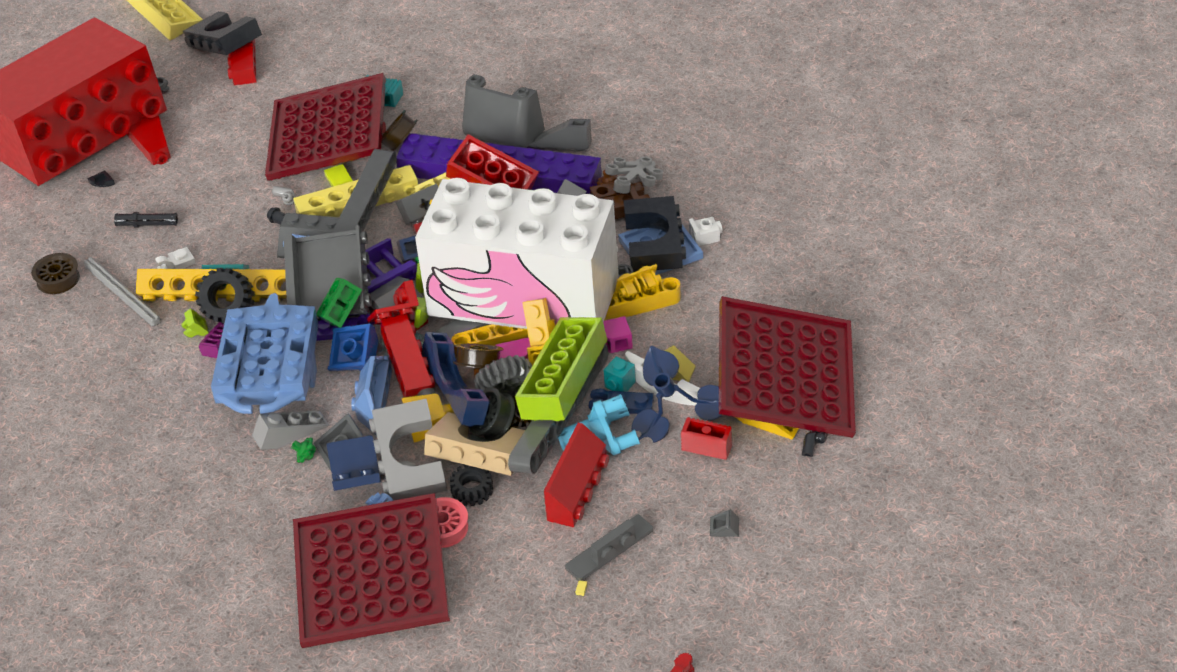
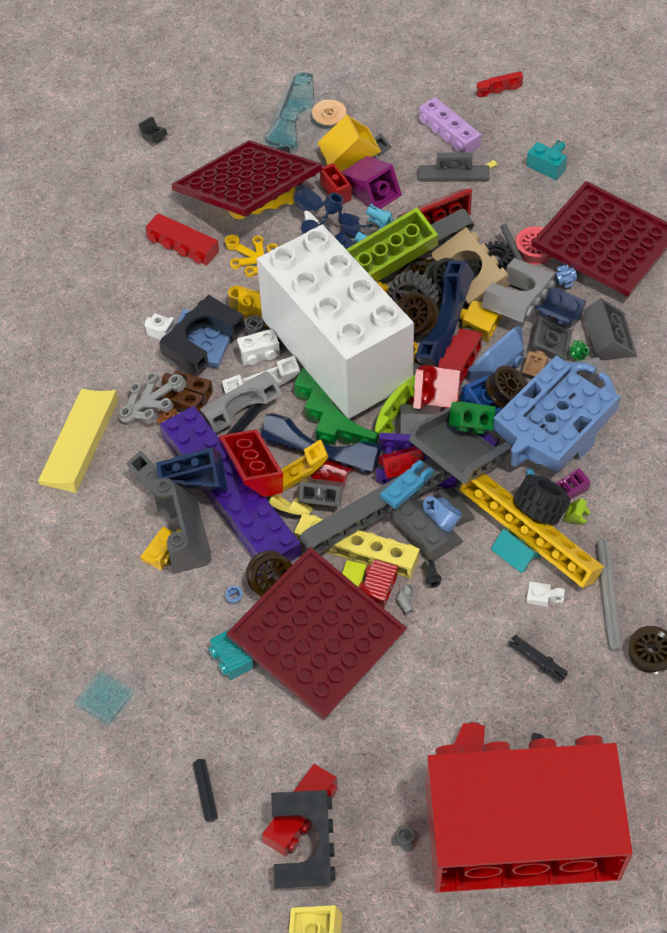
camera: 140 degrees left, 10 degrees up
none -> light yellow arch [38,389,119,493]
none -> clear light blue plate [73,670,135,726]
none -> pearl dark grey bracket [138,117,168,143]
none -> red brick [145,213,219,266]
none -> dark blue wedge [156,447,228,491]
none -> black axle [193,759,218,822]
none -> yellow plant [225,234,278,277]
none -> medium blue hinge [225,586,243,604]
none -> clear light blue windscreen [265,72,314,151]
none -> light nougat dish [312,100,346,125]
none -> yellow slope [317,115,381,172]
none -> magenta slope [342,156,402,209]
none -> red brick [359,559,398,608]
none -> red bracket [378,446,424,478]
none -> dark azure hinge [380,460,434,509]
none -> lavender brick [419,97,482,153]
none -> dark brown wheel [486,366,528,409]
none -> dark grey piece [500,224,524,262]
none -> medium nougat bracket [522,350,549,378]
none -> teal brick [526,140,567,181]
none -> dark grey slope [583,298,637,360]

